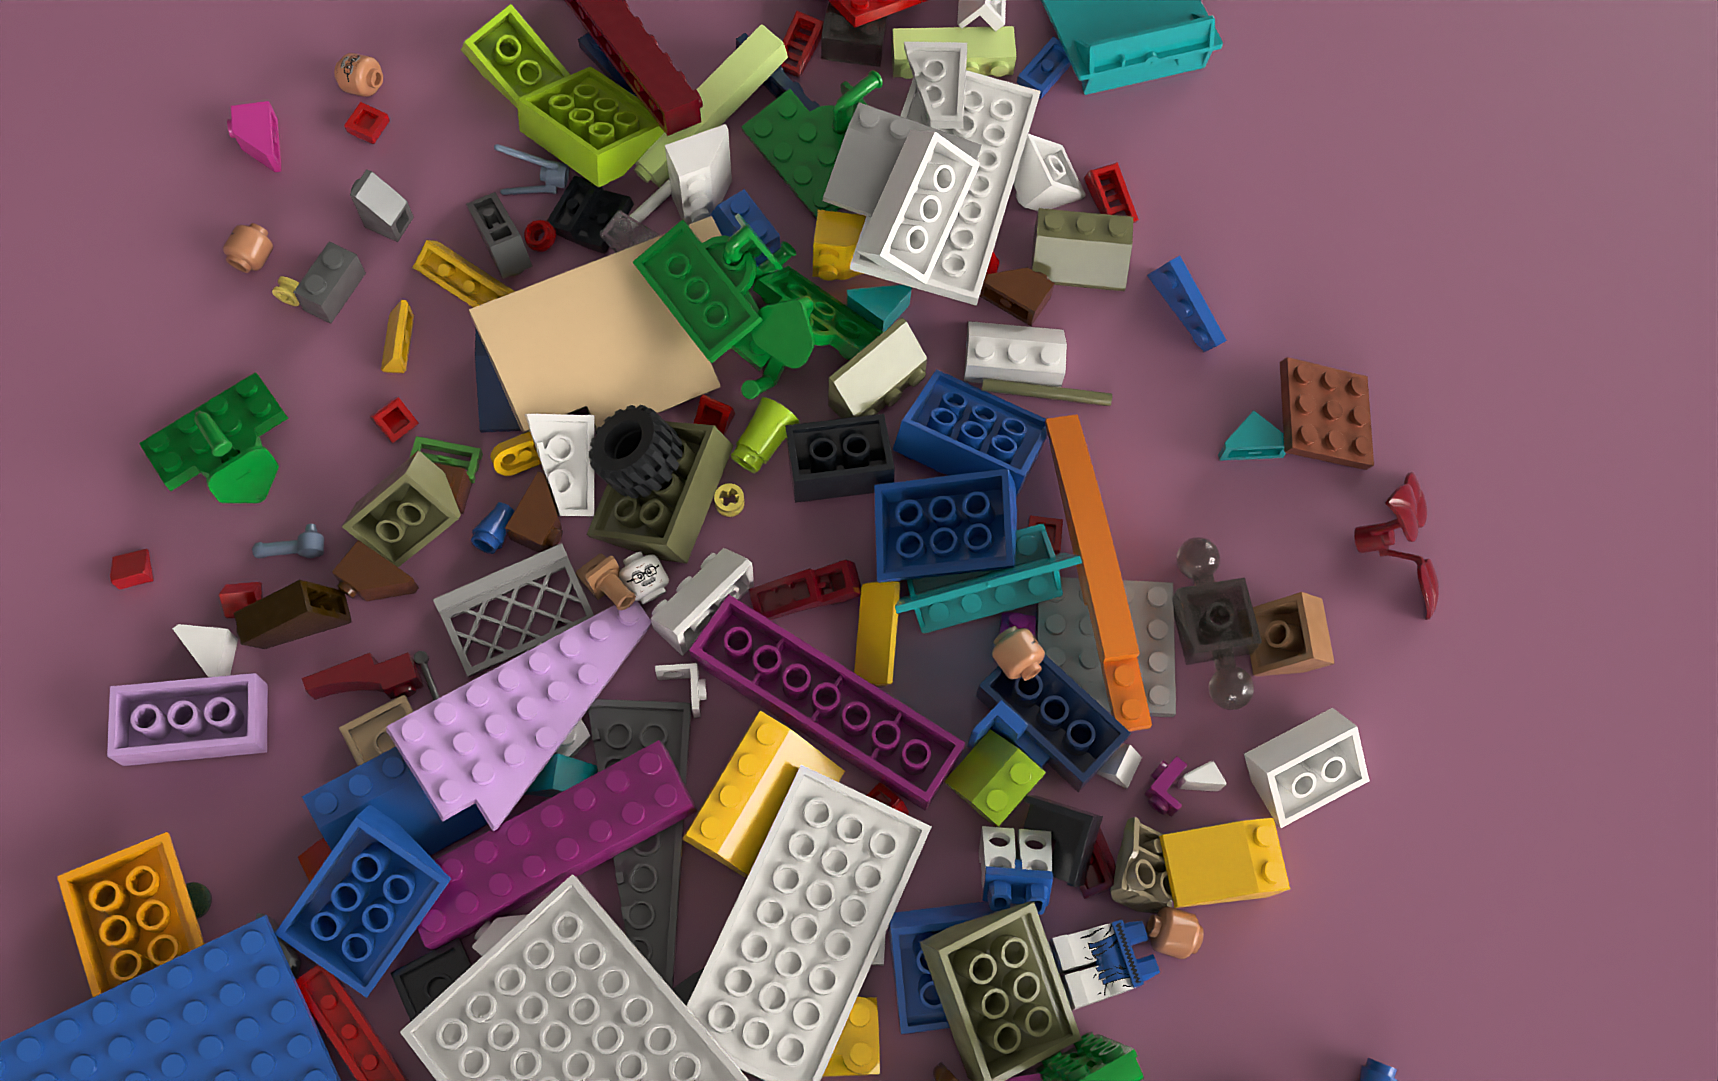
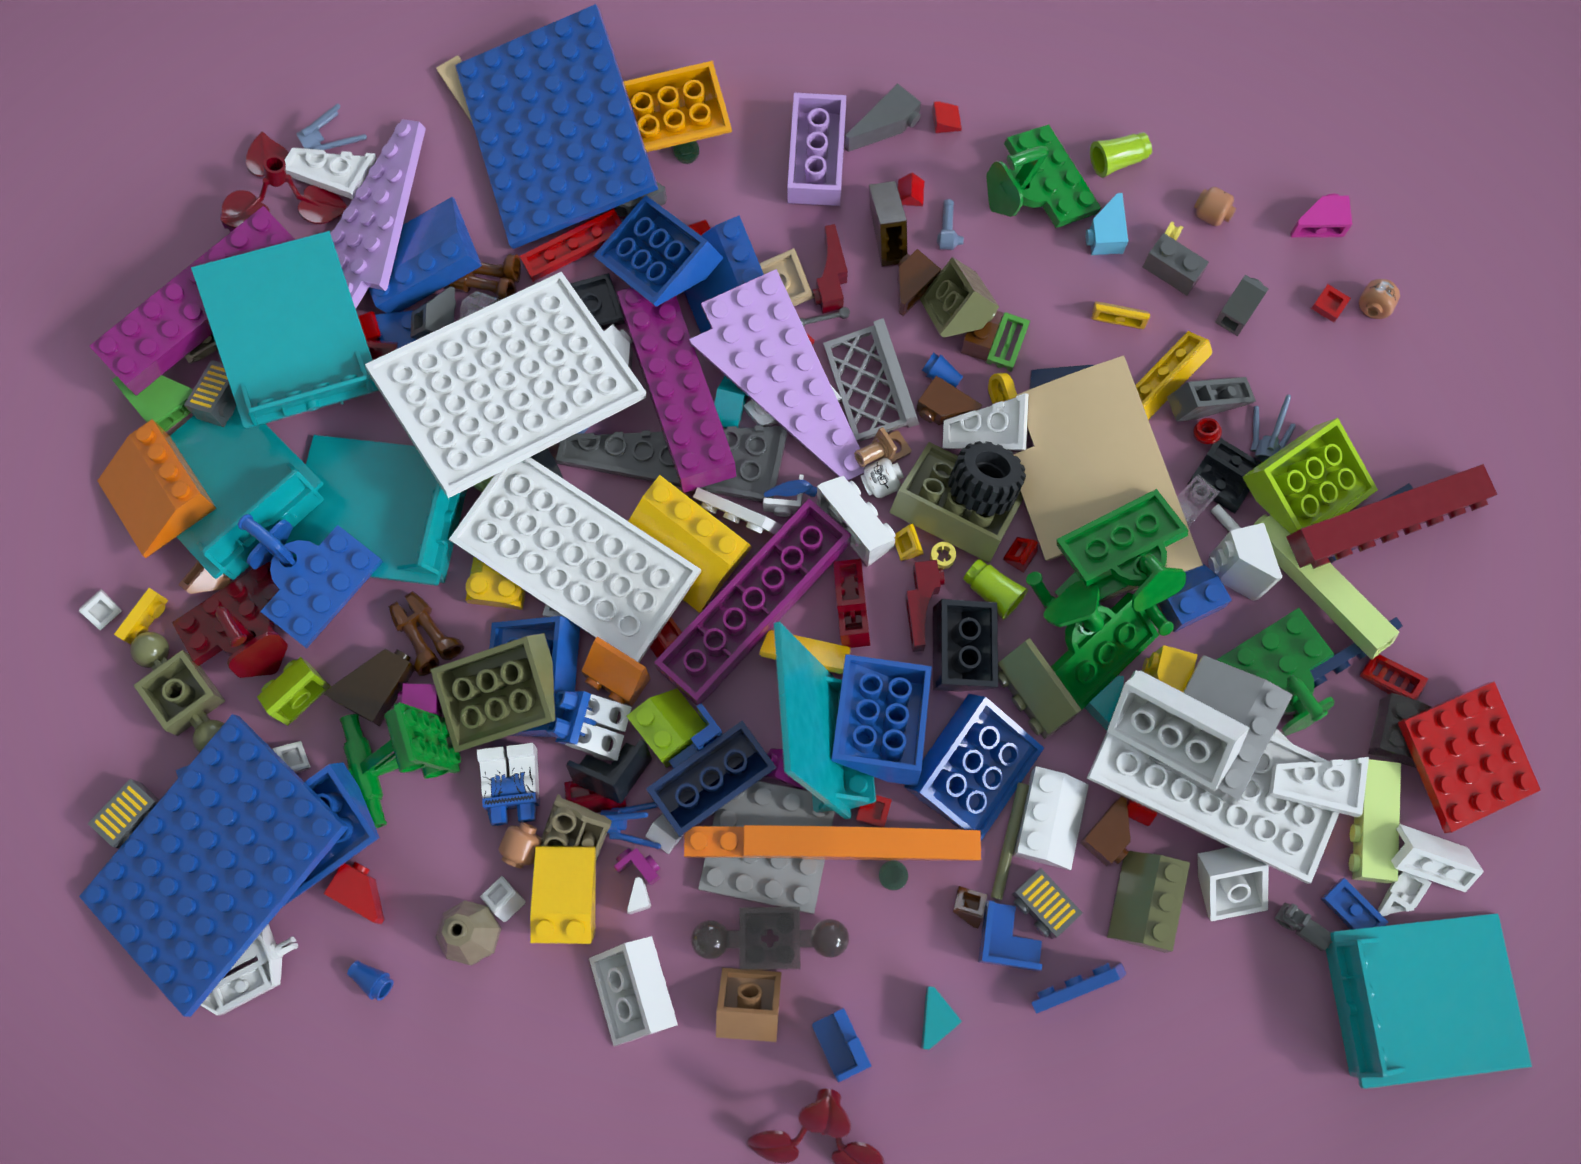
camera: 105 degrees right, 5 degrees up
white slope [172,624,238,677] -> none
red slope [370,397,419,443] -> none
lime slope [461,4,570,108] -> none
nougat head [992,626,1045,681] -> none
red slope [1084,162,1139,223] -> none
copper plate [1279,357,1374,470] -> none
none -> dark tan cone [435,900,501,966]
none -> white slope [480,876,526,922]
none -> orange slope [581,636,651,707]
none -> blue plant [600,802,661,849]
none -> white wing [693,487,782,535]
none -> blue bar [764,480,817,497]
none -> blue panel [812,1008,872,1083]
none -> dark grey slope [845,84,921,152]
none -> clear green plate [879,860,908,891]
none -> yellow slope [894,524,924,561]
none -> dark red slope [905,560,945,652]
none -> reddish brown slope [953,886,987,929]
none -> blue panel [978,900,1042,971]
none -> dark grey brick [1012,868,1082,939]
none -> medium azure slope [1086,193,1128,255]
none -> lime plant [1090,132,1152,178]
none -> dark grey bar [1274,903,1331,951]
none -> white slope [1378,870,1432,916]

